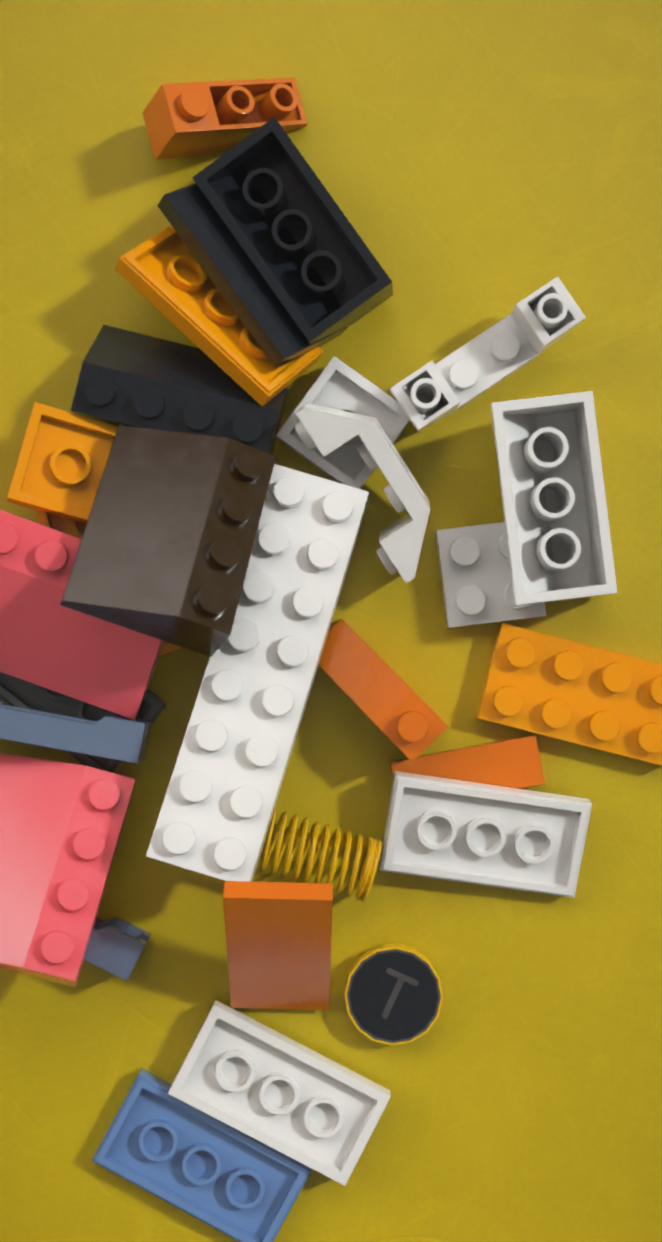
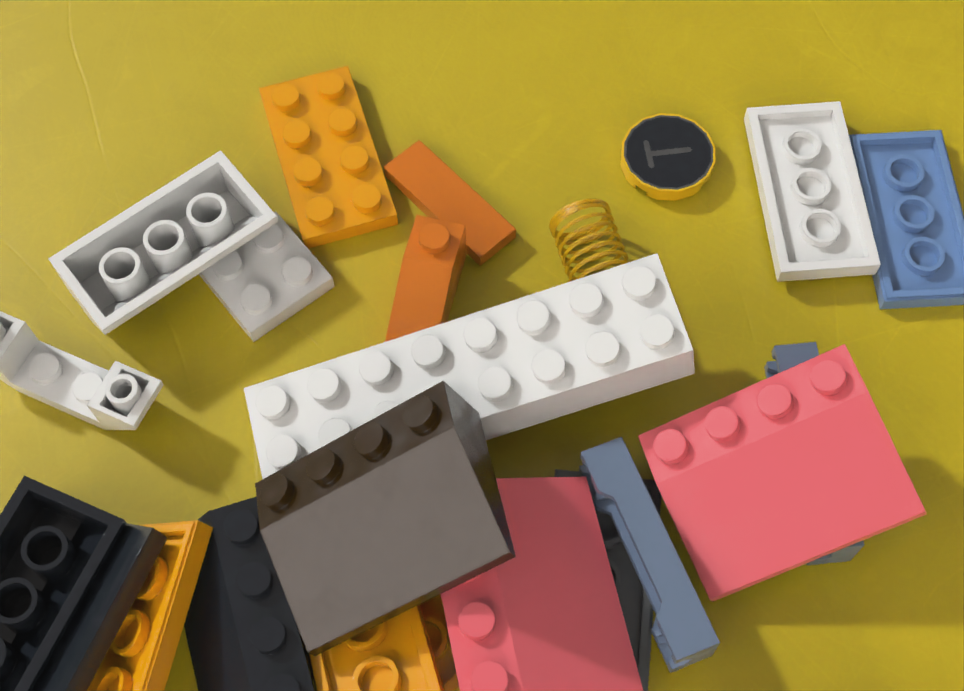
camera: 120 degrees left, 25 degrees down
orange tile [223,881,333,1010] -> none
white plate [276,356,410,489] -> none
white slope [294,403,431,583] -> none
white tile [379,771,592,898] -> none

